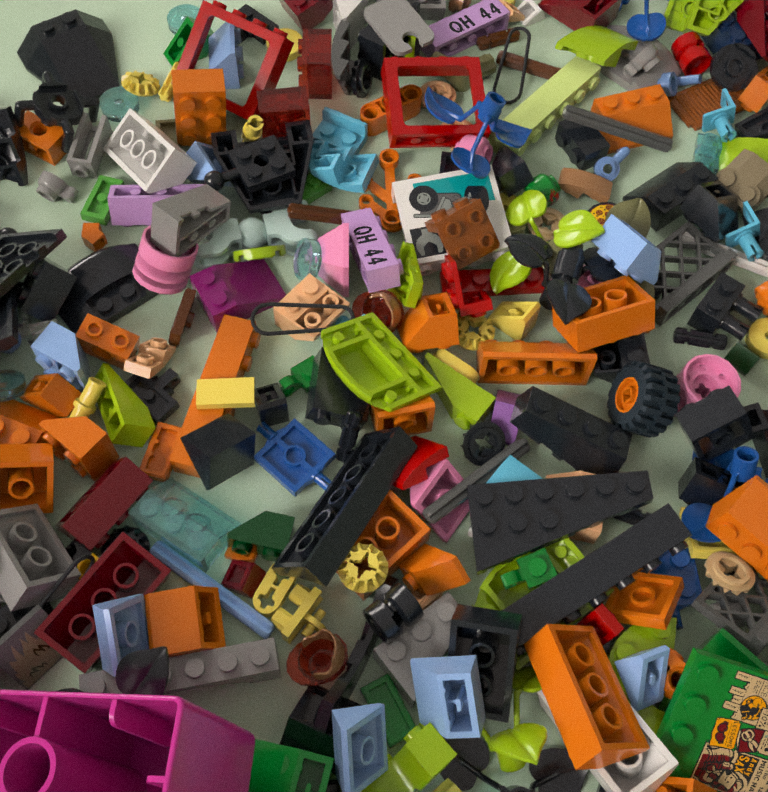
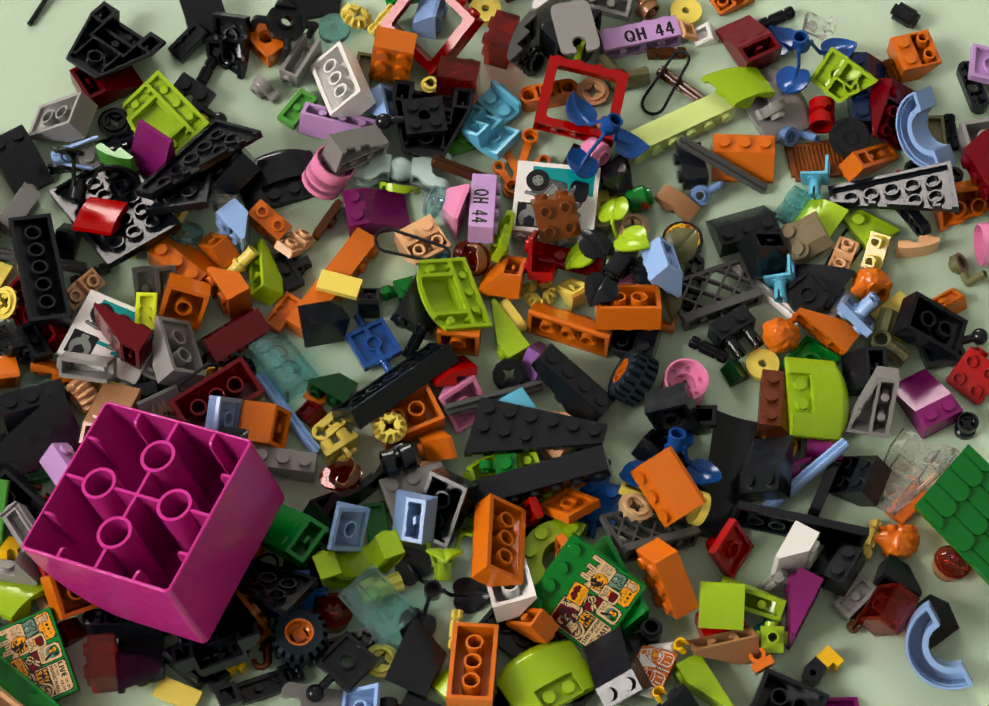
camera: 20 degrees right, 0 degrees up
orange piece [81,223,108,252] -> none
light blue slope [615,645,670,711] -> none

